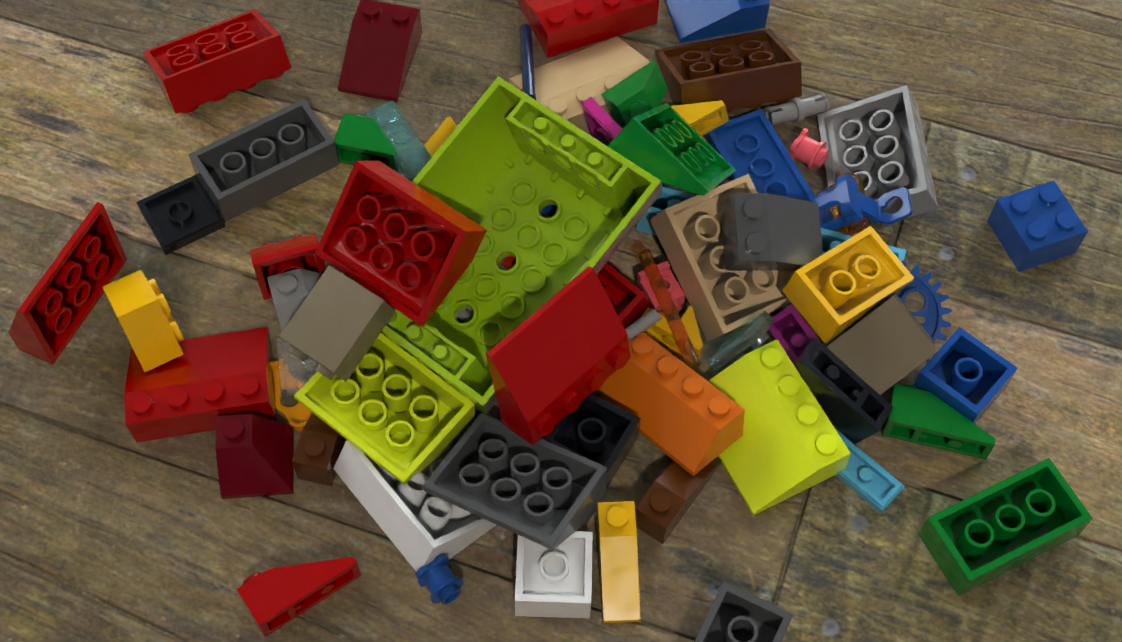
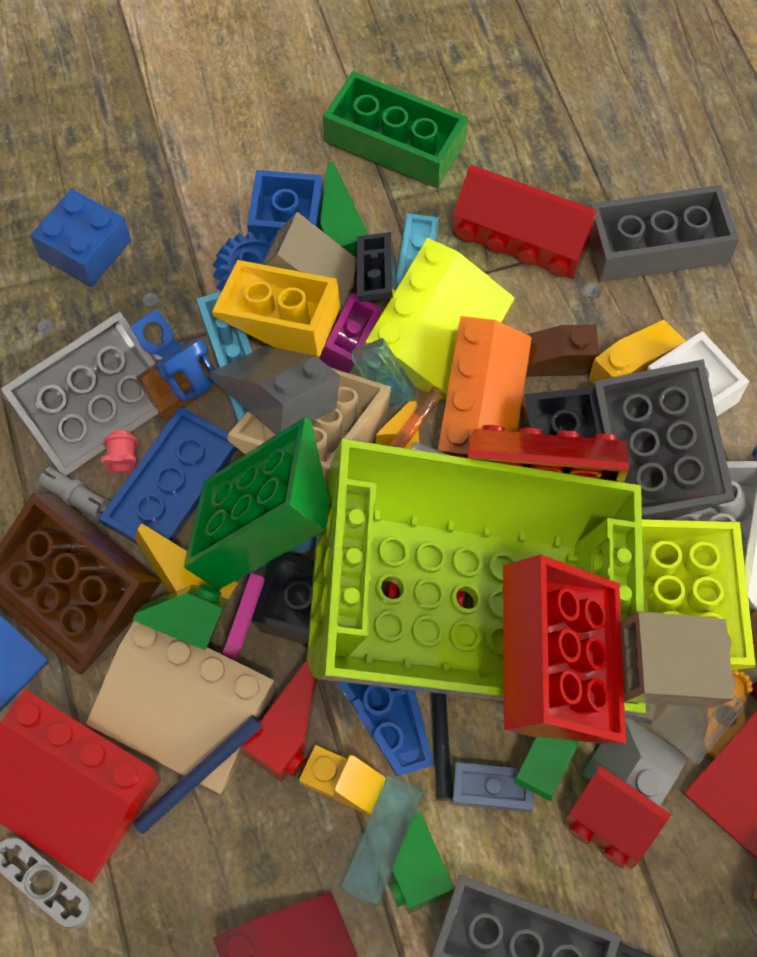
camera: 125 degrees left, 5 degrees up
none -> red slope [452,164,597,280]

